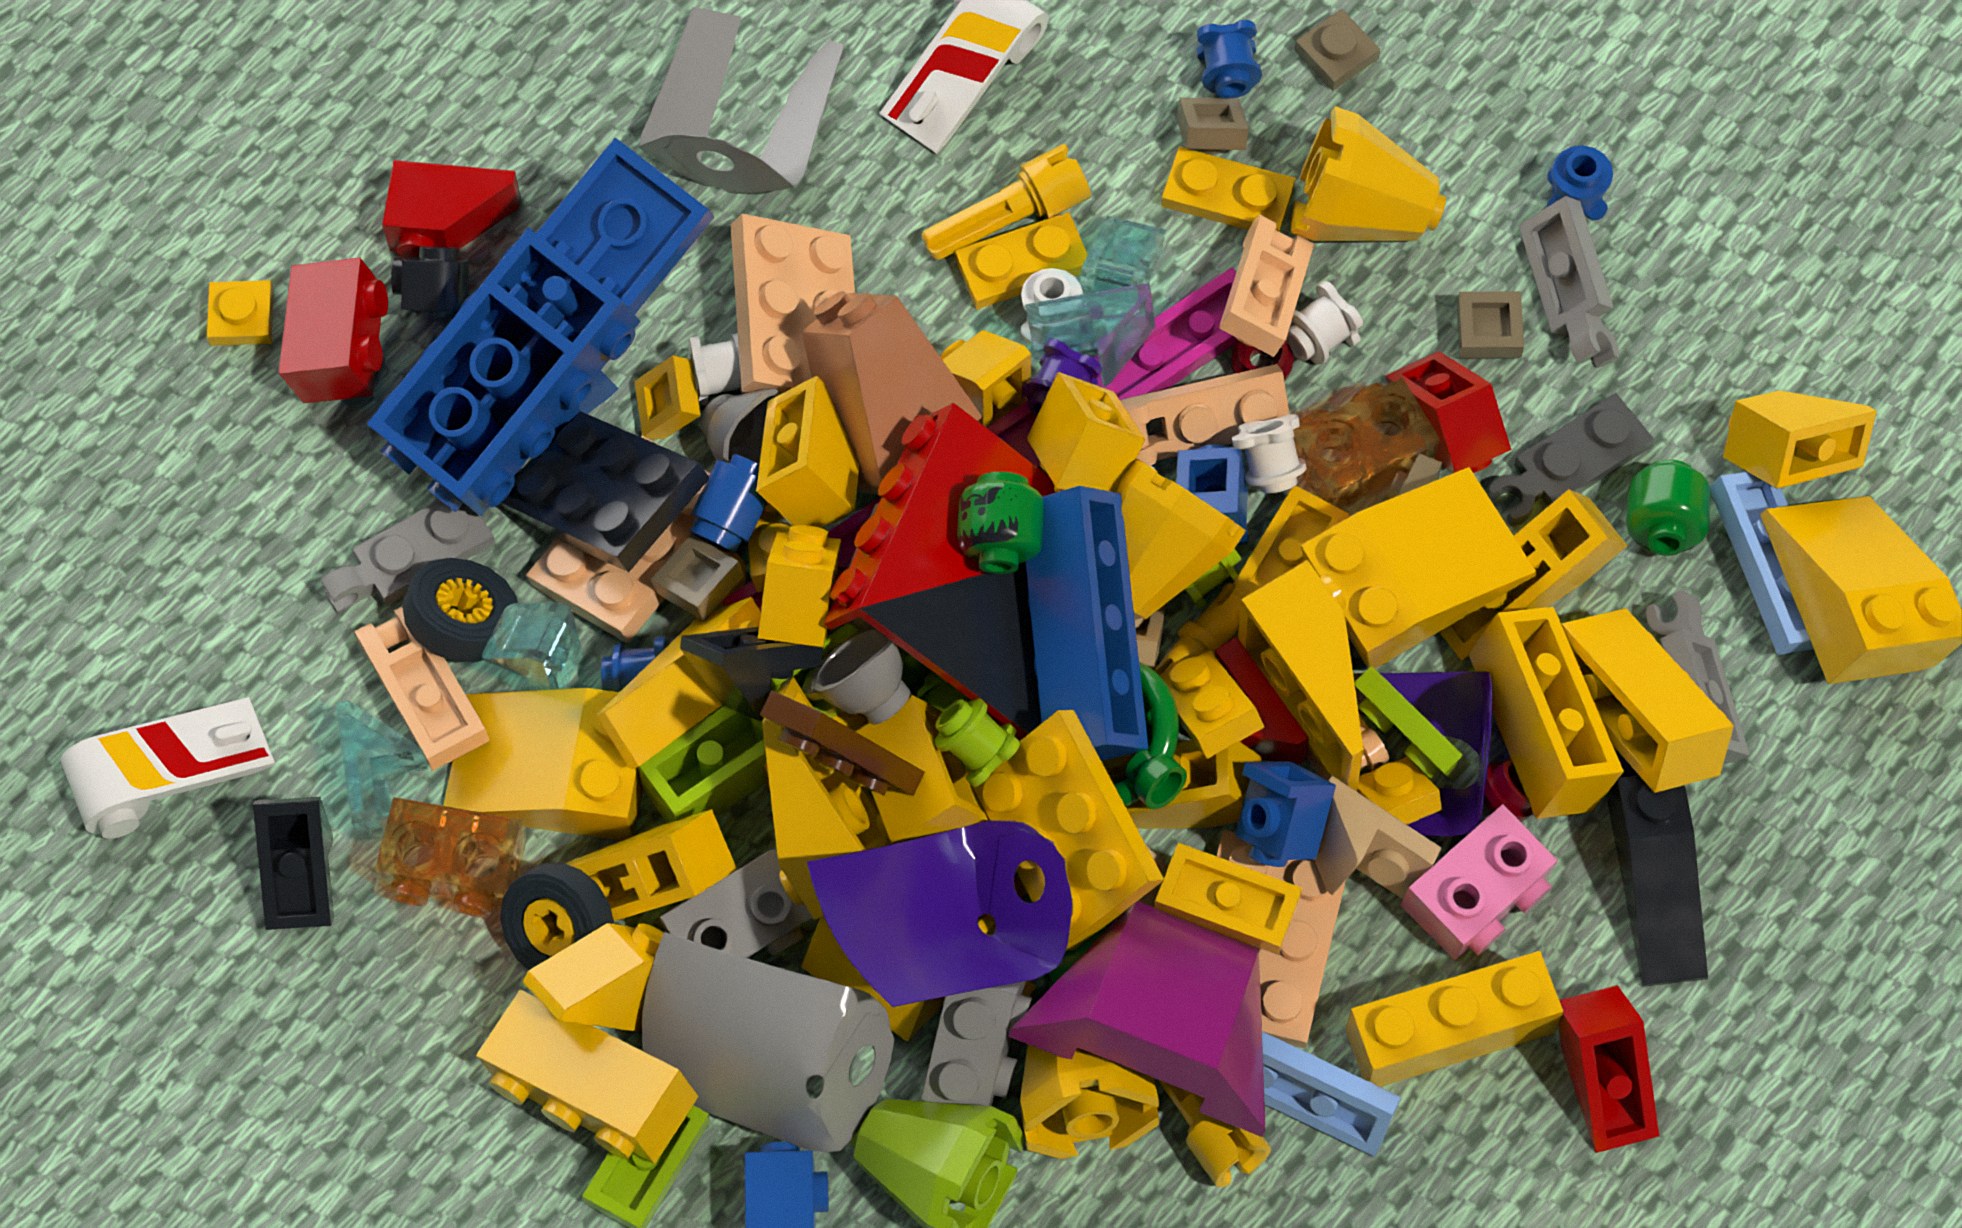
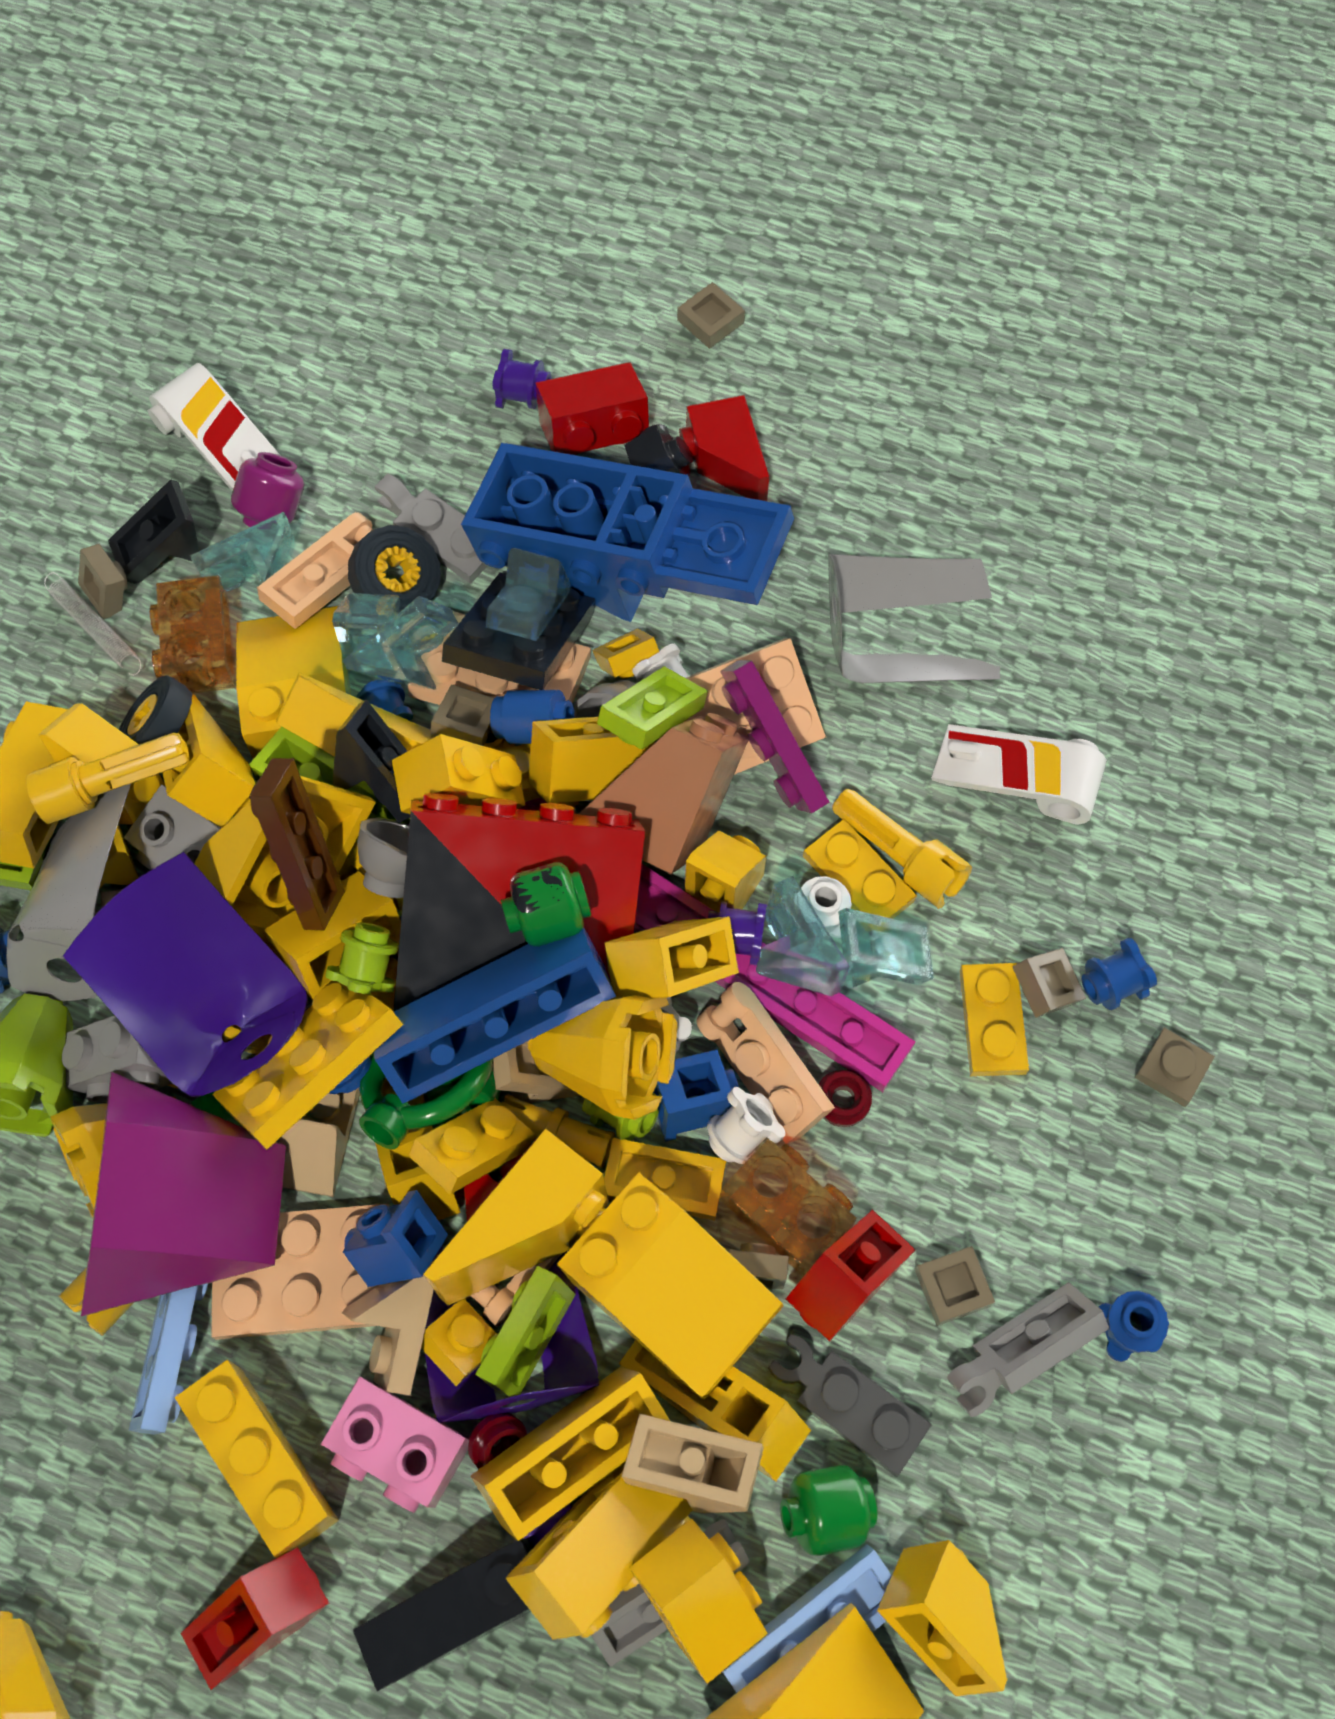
camera: 70 degrees right, 0 degrees up
yellow plate [207,280,274,346] -> none
yellow plate [1154,842,1302,955] -> none
light nougat plate [1219,214,1314,357] -> none
white brick [1286,281,1363,364] -> none
yellow cone [1290,106,1446,241] -> none
none -> yellow piece [26,733,189,824]
none -> white piece [44,572,141,676]
none -> dark tan plate [78,544,127,619]
none -> magenta head [231,452,305,532]
none -> clear light blue slope [343,596,459,690]
none -> clear light blue slope [486,548,571,641]
none -> dark purple brick [493,349,551,410]
none -> lime plate [597,666,708,750]
none -> tan slope [622,1414,764,1513]
none -> yellow brick [629,1518,768,1684]
none -> dark tan plate [677,282,745,349]
none -> magenta plate [720,660,830,814]

